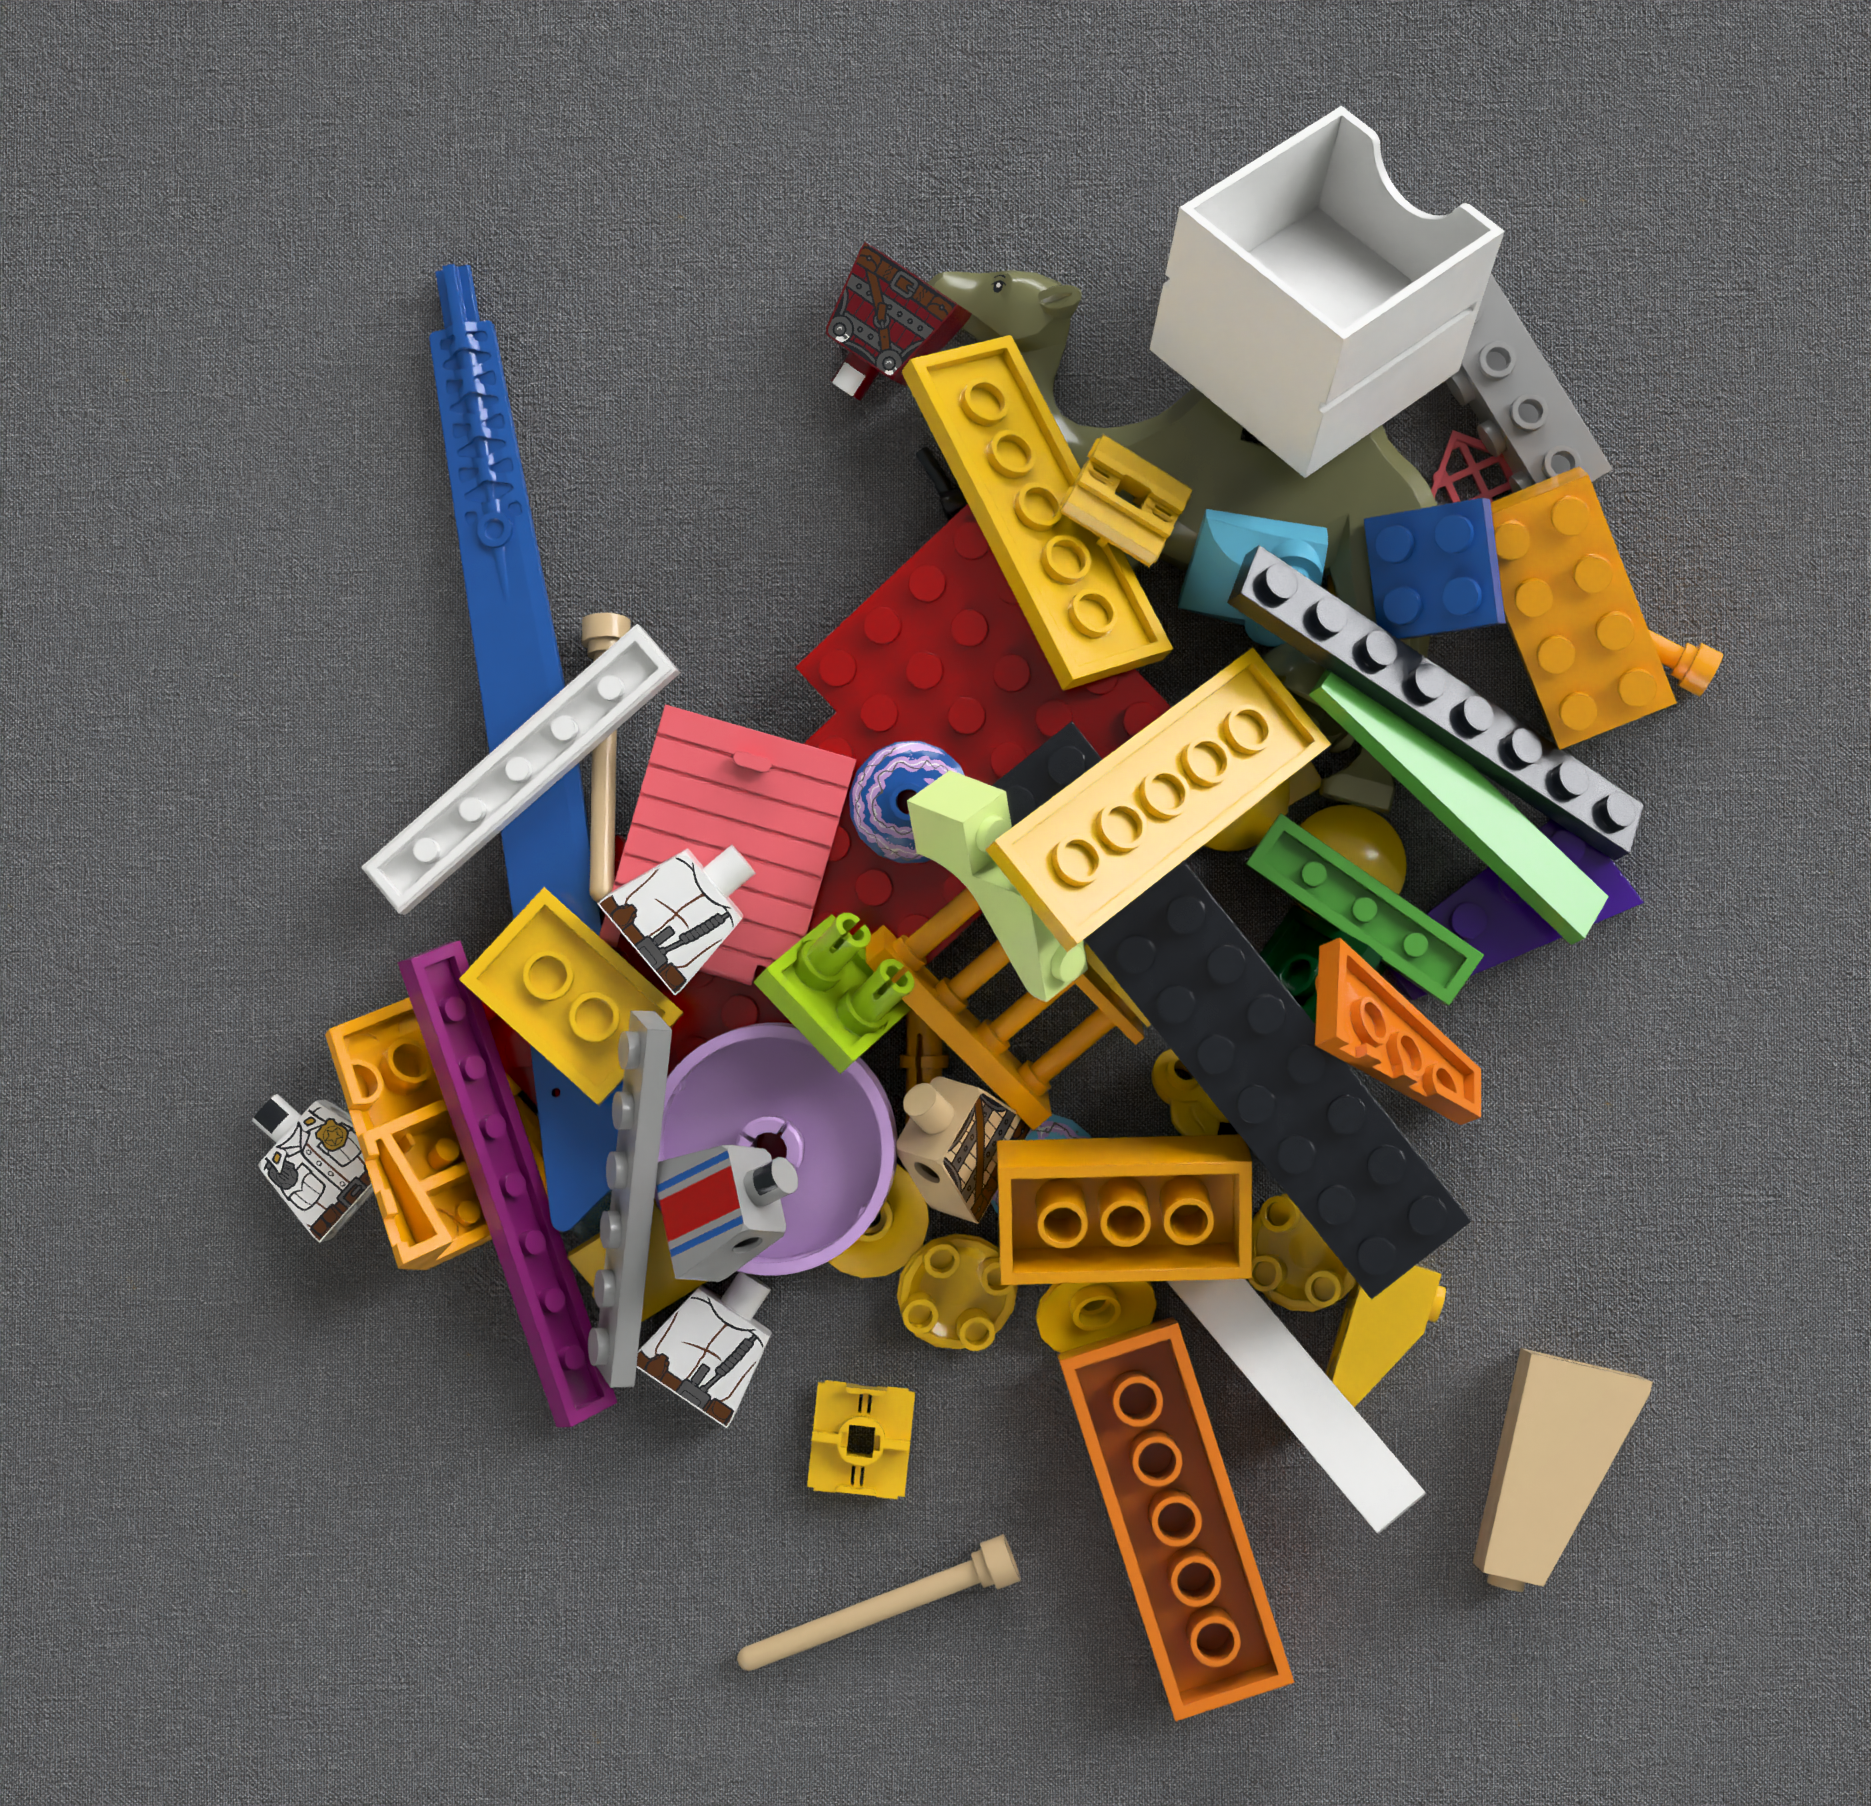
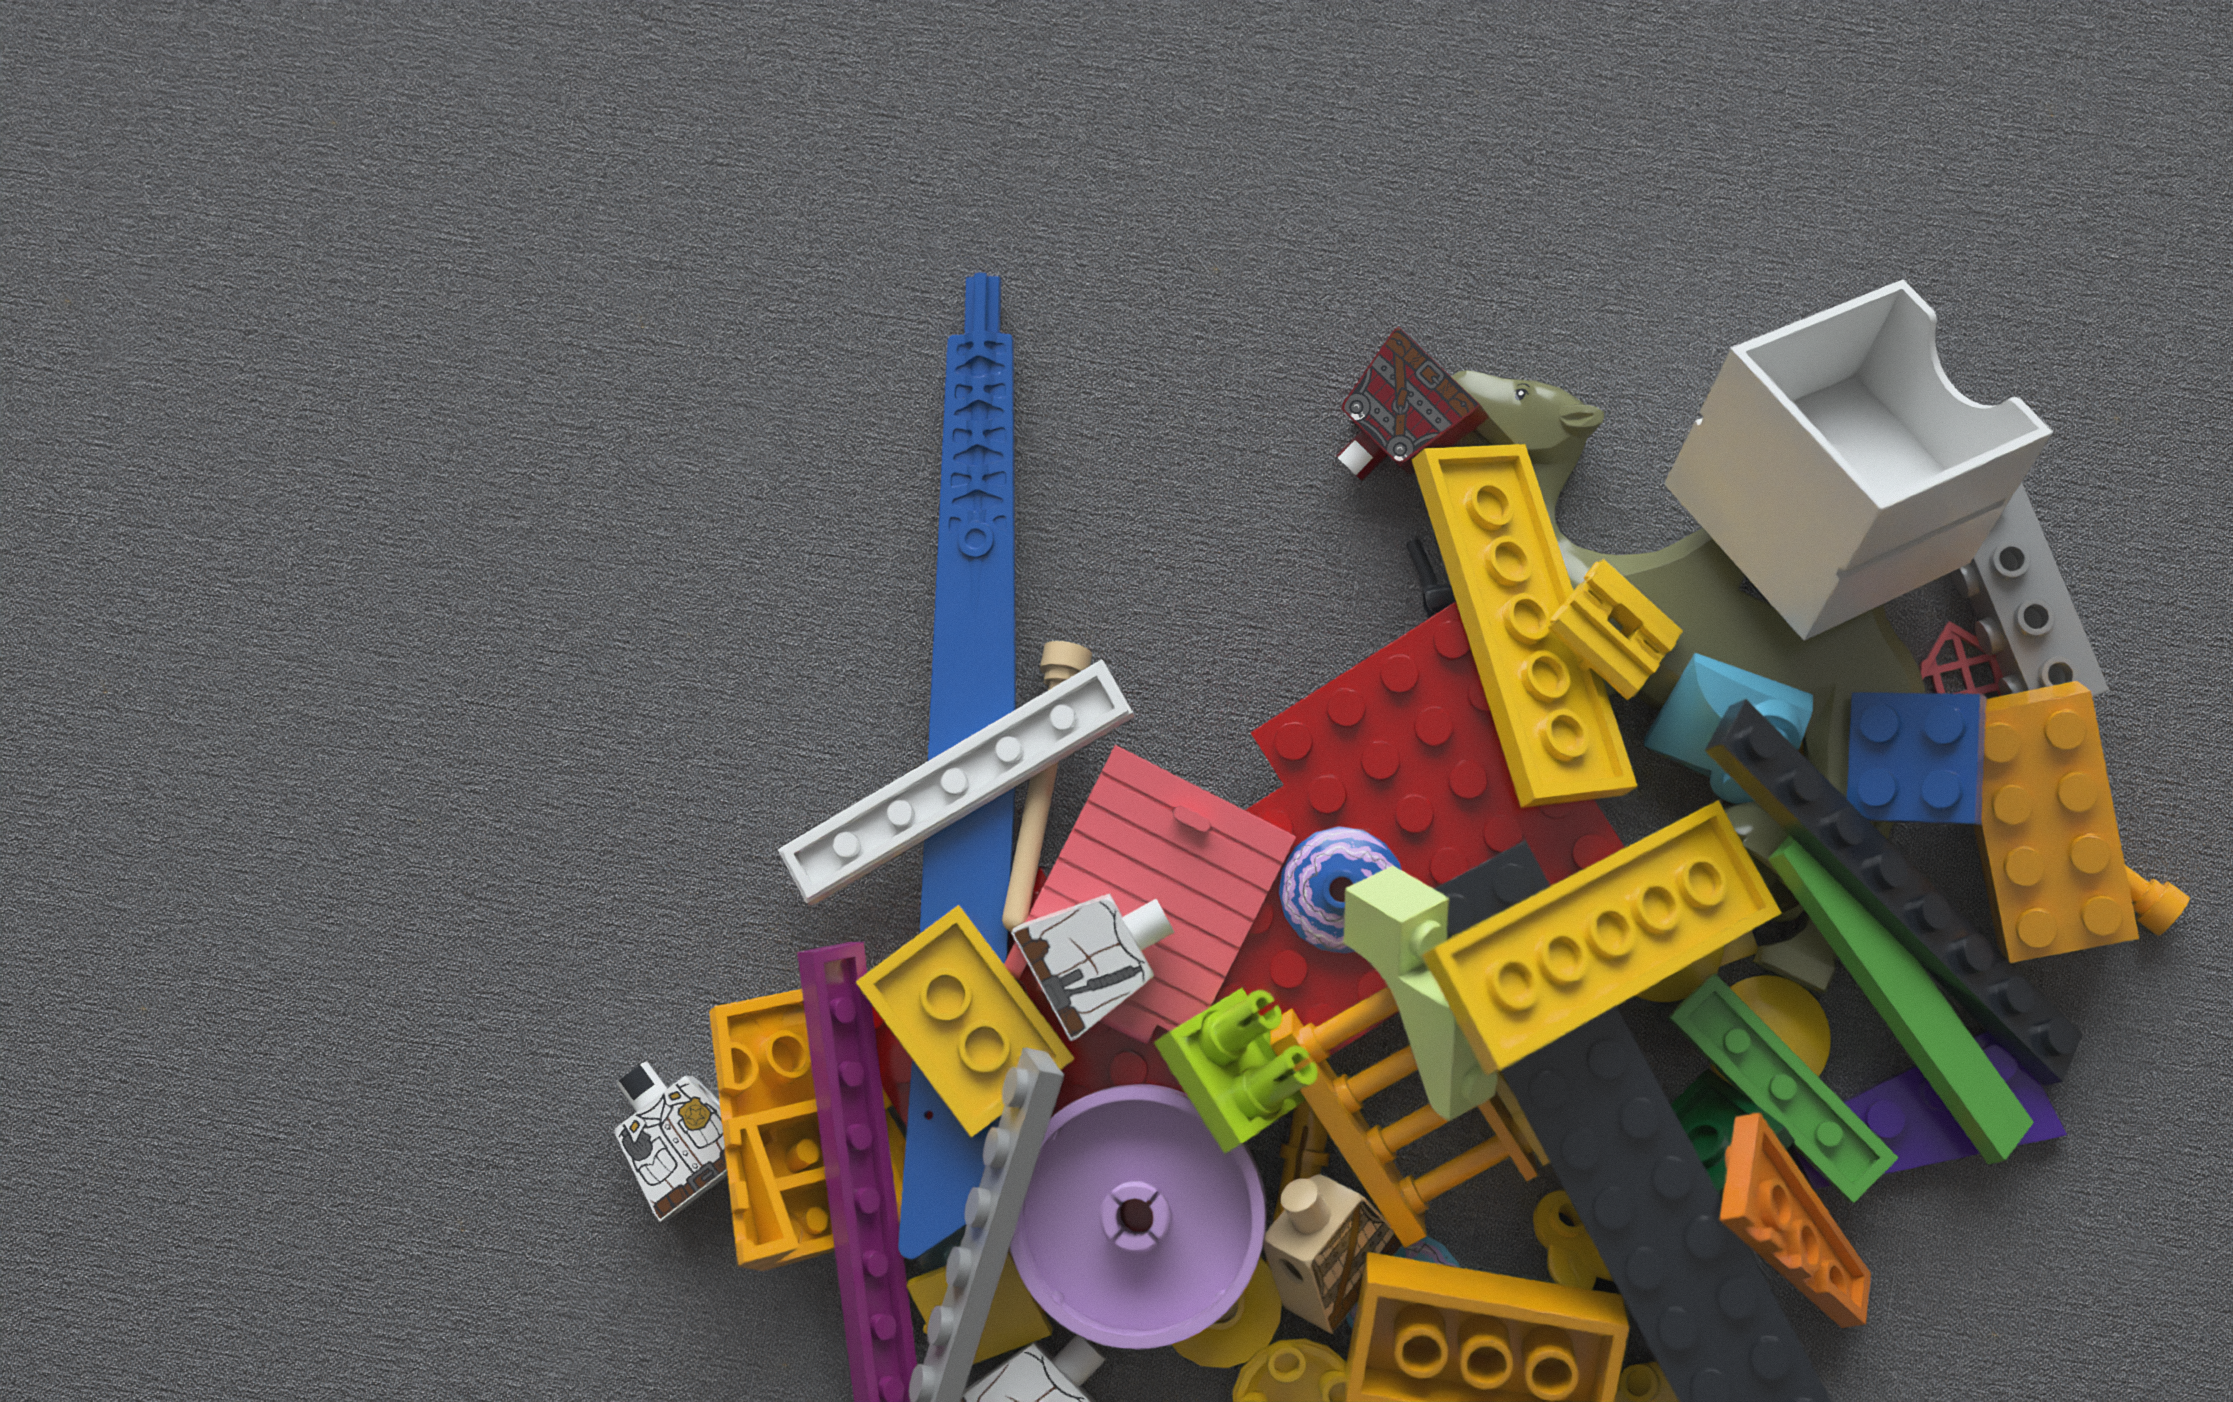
camera: 15 degrees right, 5 degrees down
light grey torso [656,1145,798,1282] -> none

